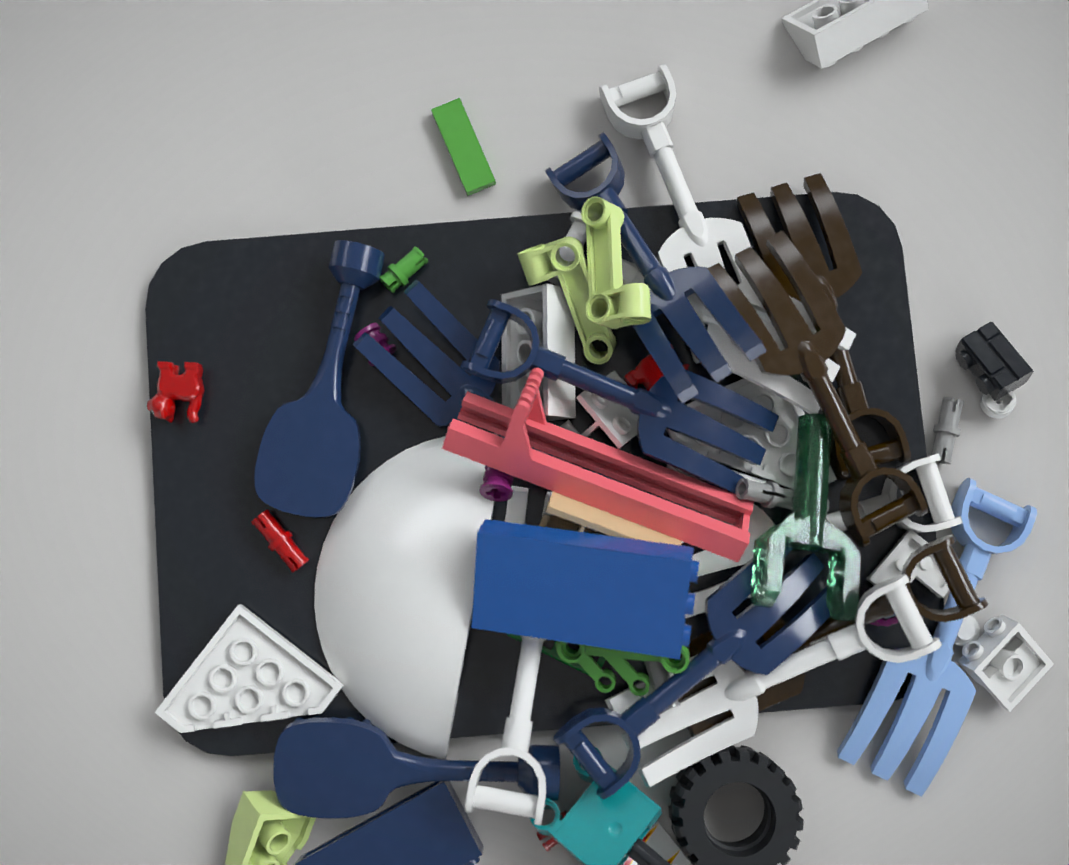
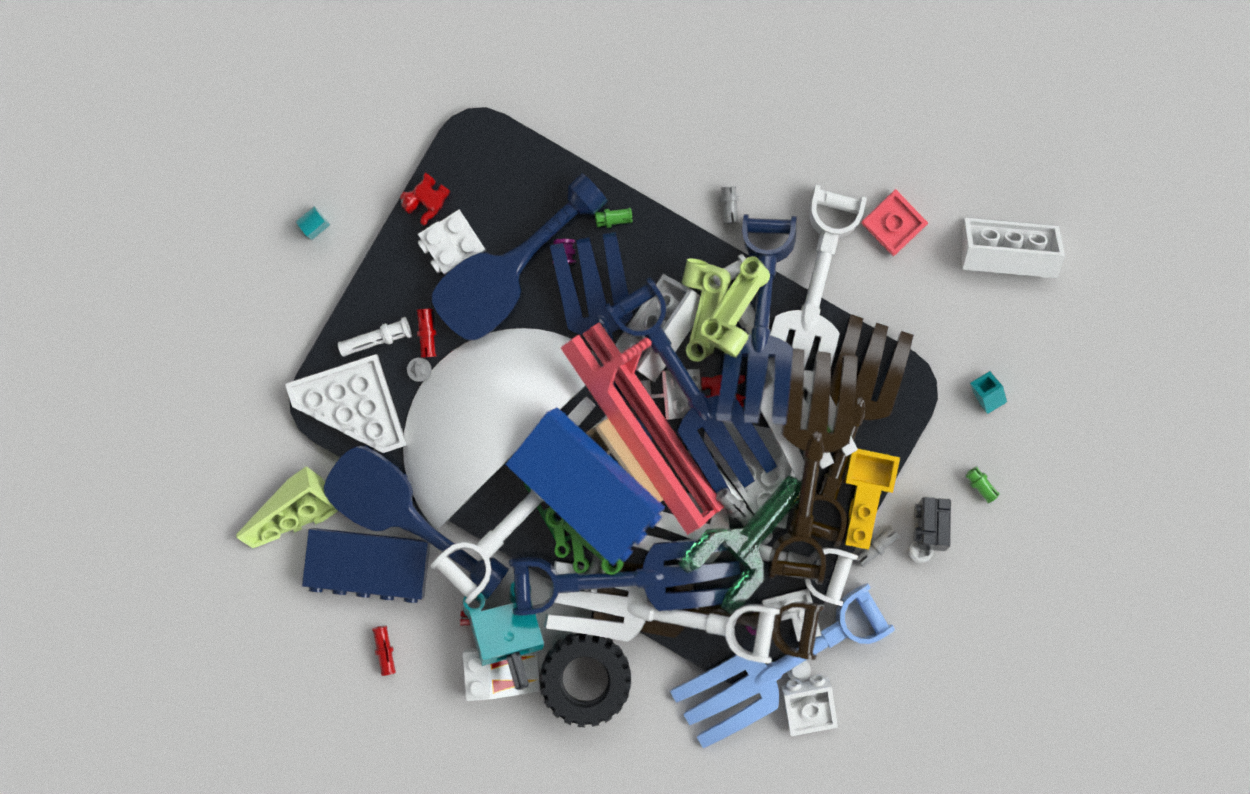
camera: 35 degrees right, 5 degrees up
bright green tile [431,98,496,196] -> none
magenta bush [479,465,513,502] -> none
none -> teal brick [296,206,330,240]
none -> white pin [338,317,412,357]
none -> light grey tile [407,358,432,382]
none -> white plate [417,210,486,275]
none -> light grey pin [720,186,739,223]
none -> yellow plate [843,449,900,550]
none -> coral plate [861,189,928,257]
none -> bright green pin [965,466,1000,503]
none -> teal brick [970,371,1007,414]

